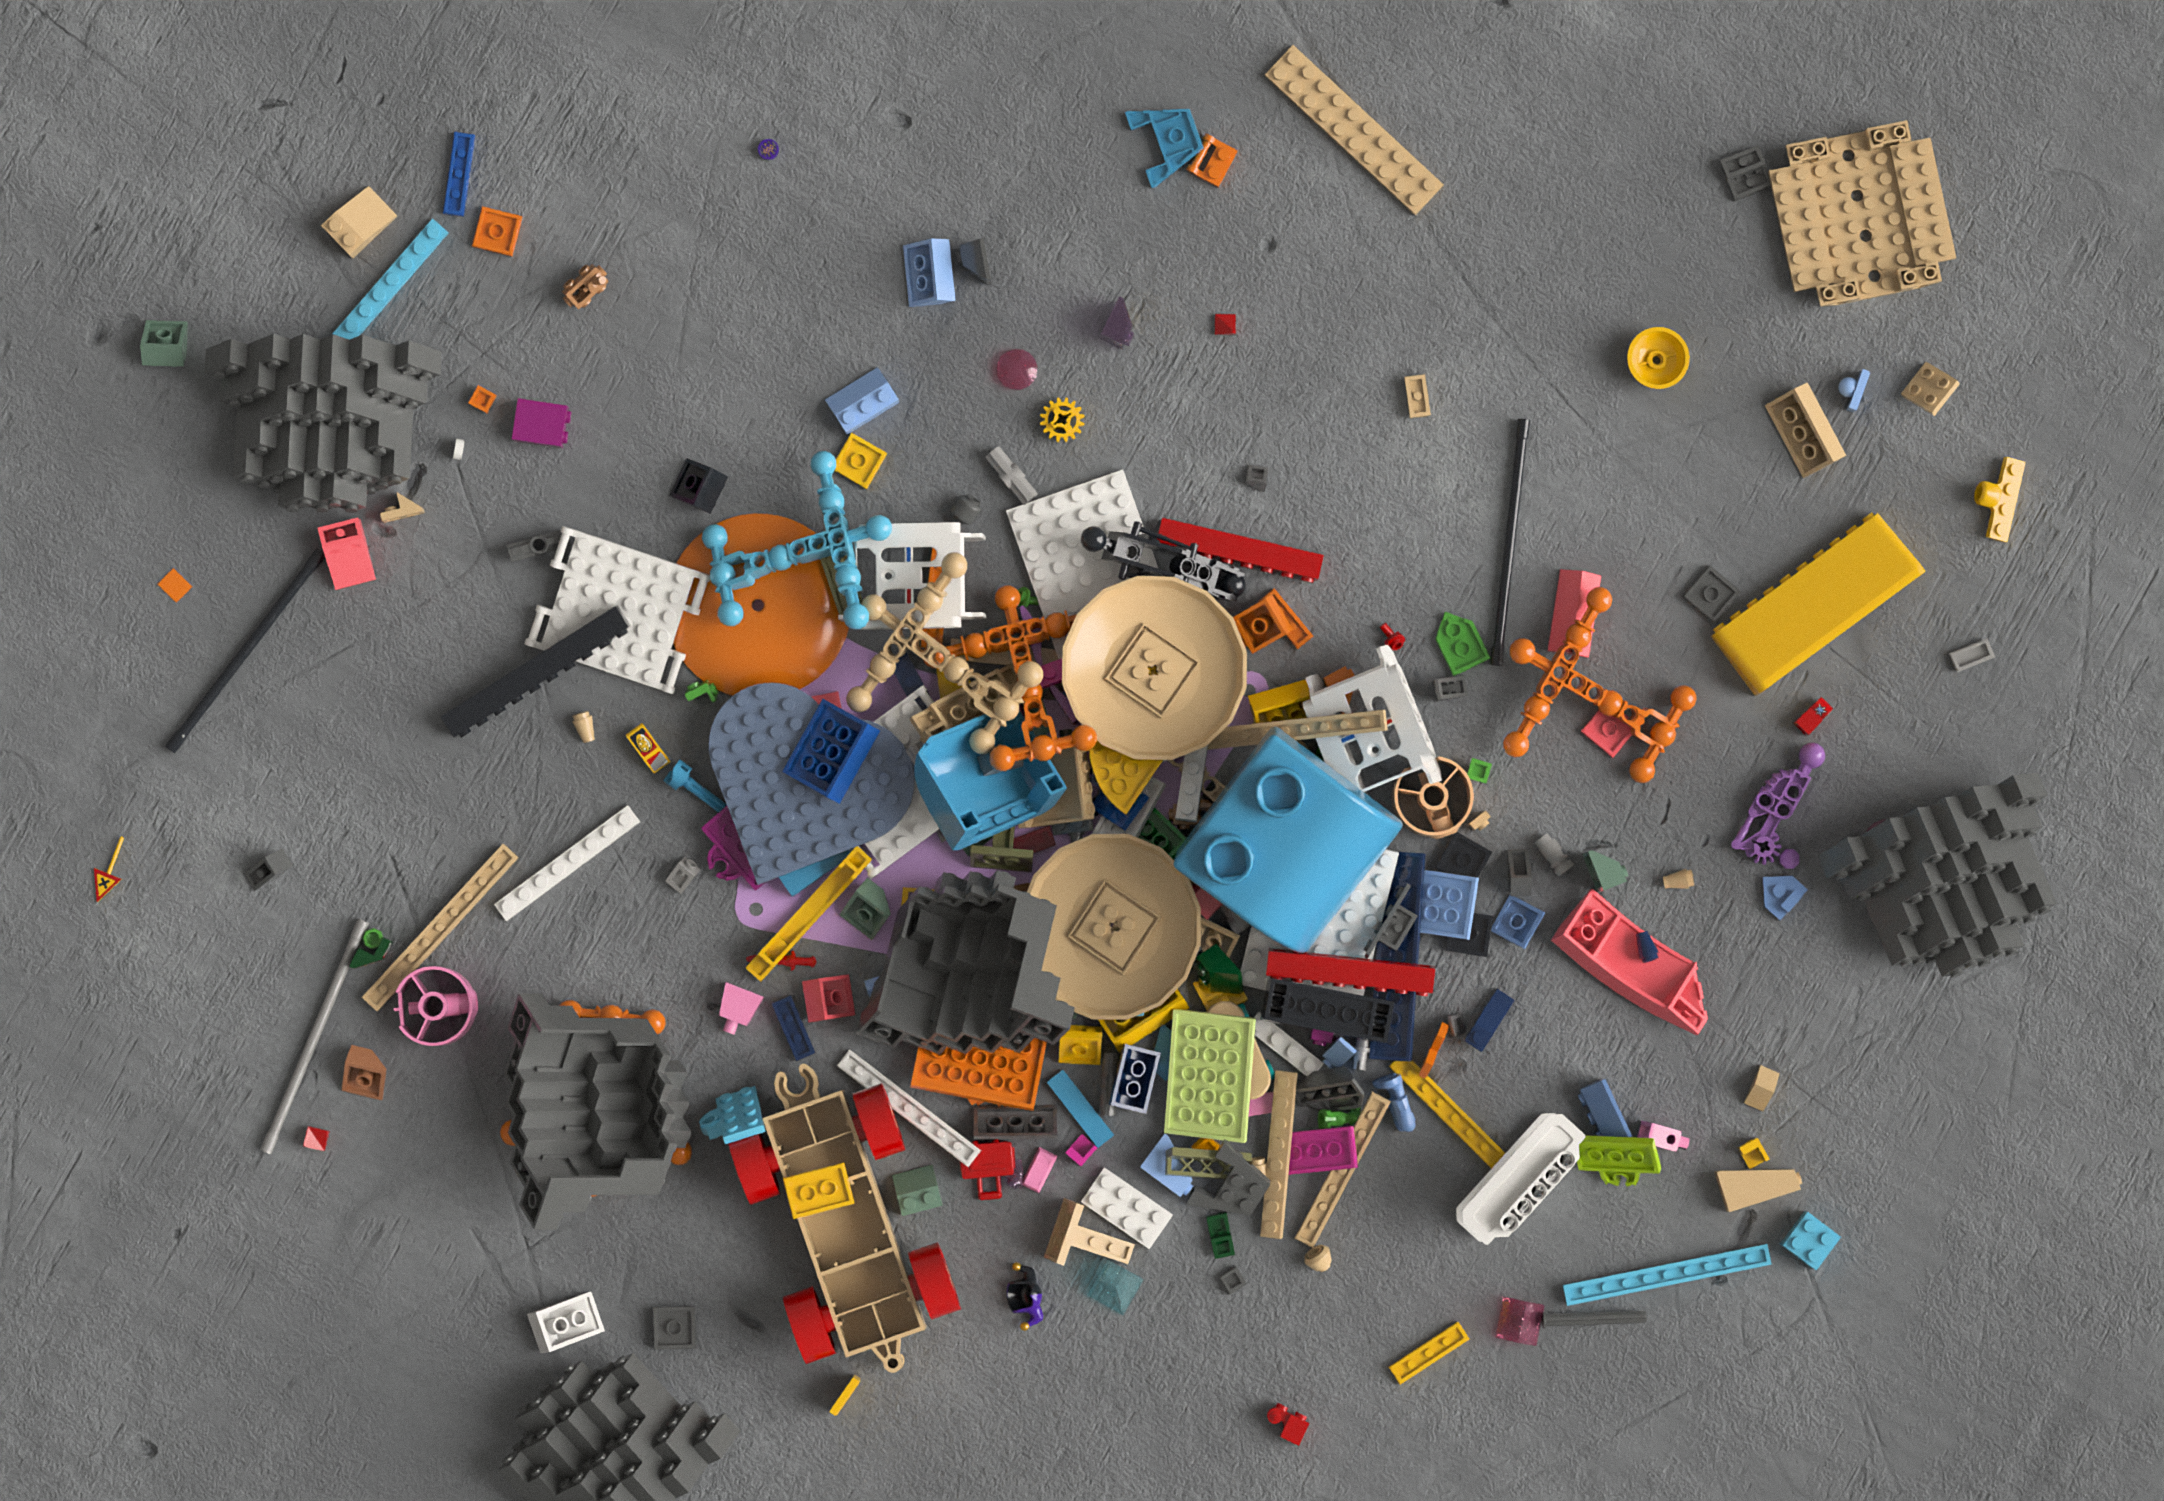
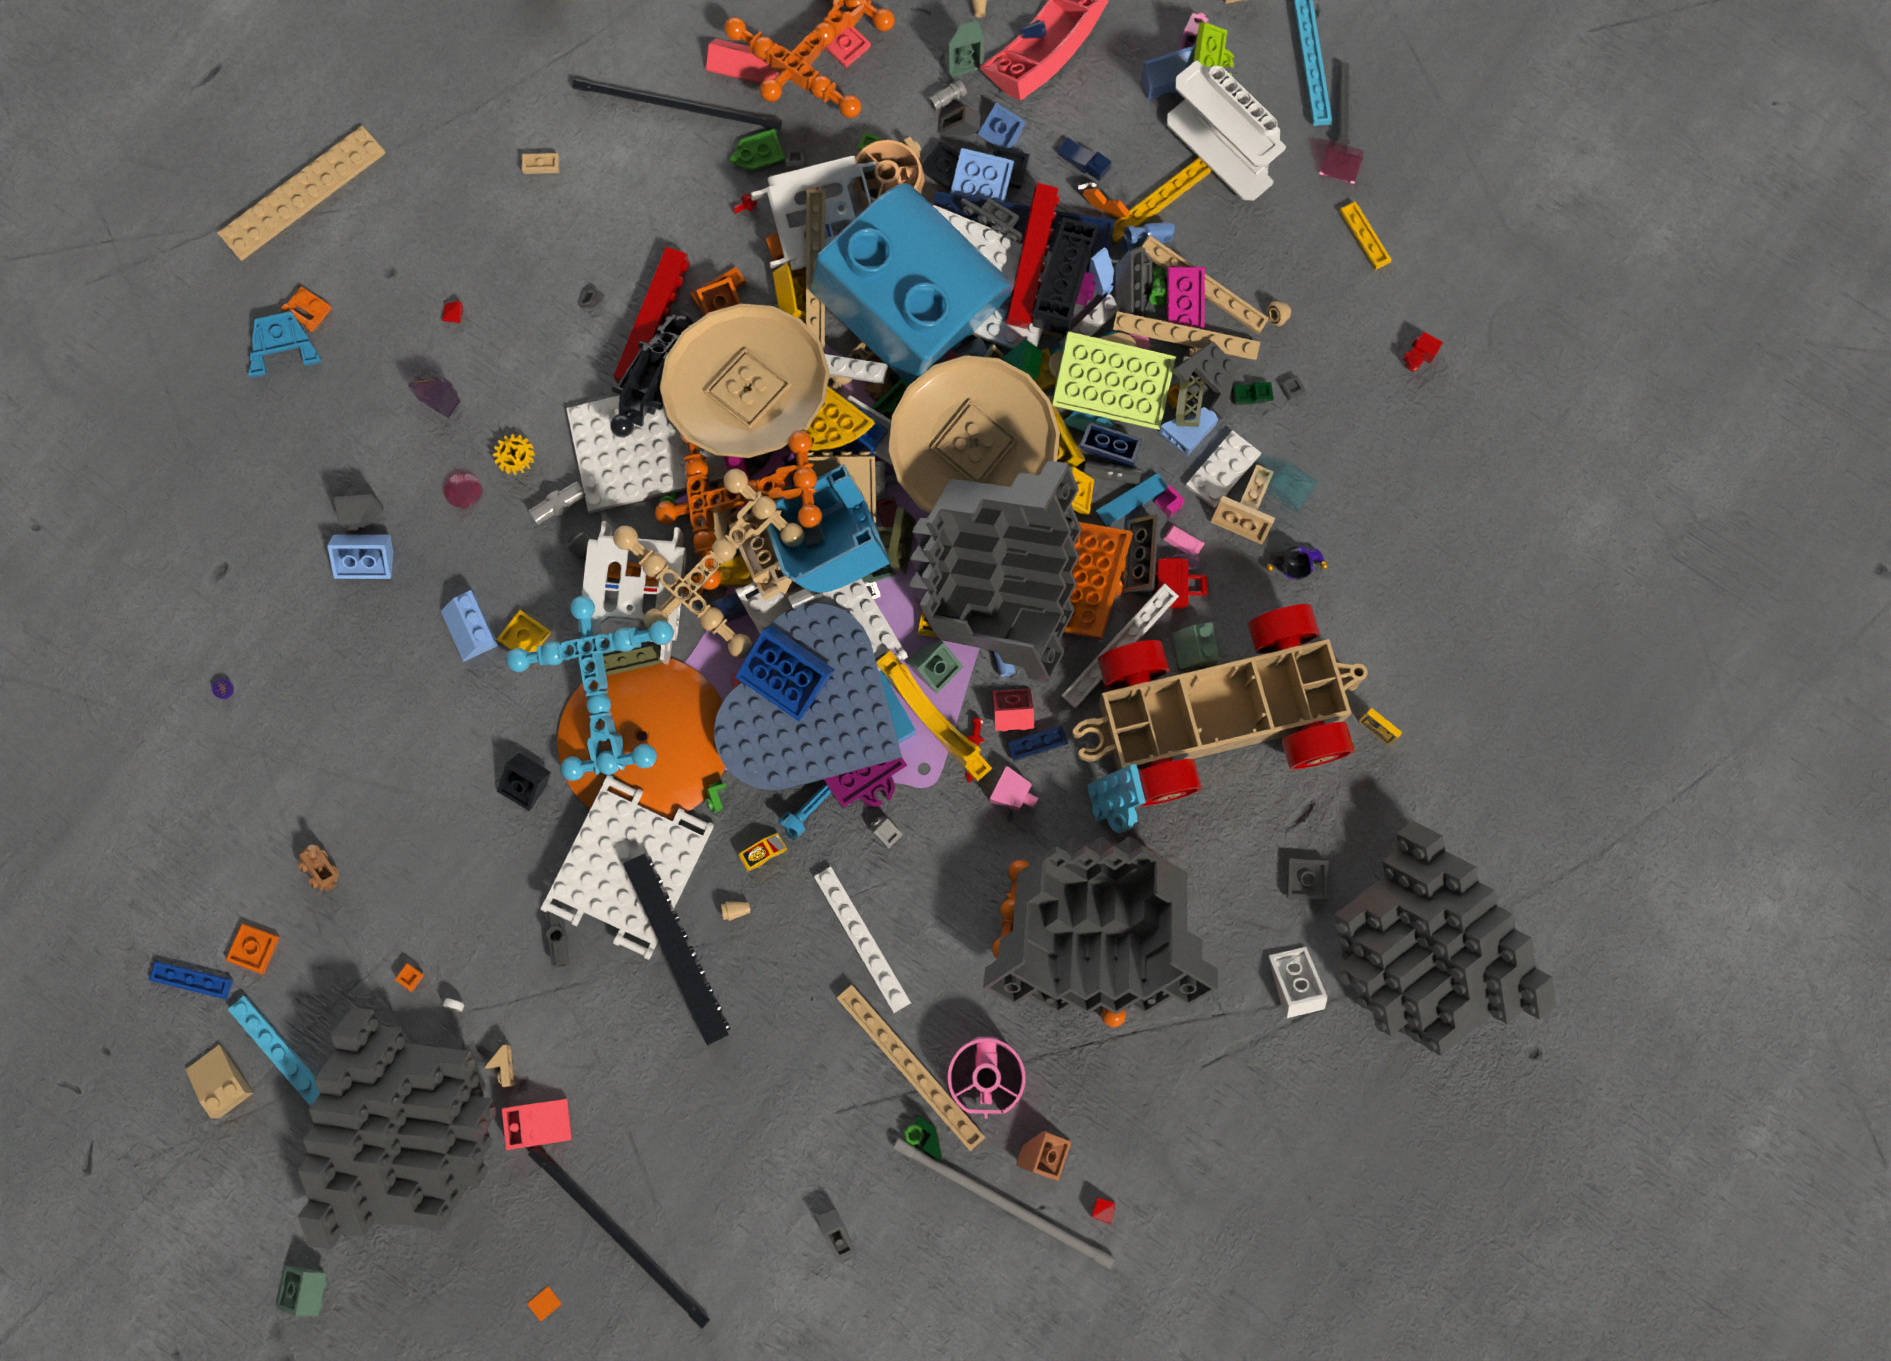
camera: 80 degrees left, 10 degrees down
magenta brick [512,398,572,449] -> none
yellow tile [783,1162,854,1219] -> none

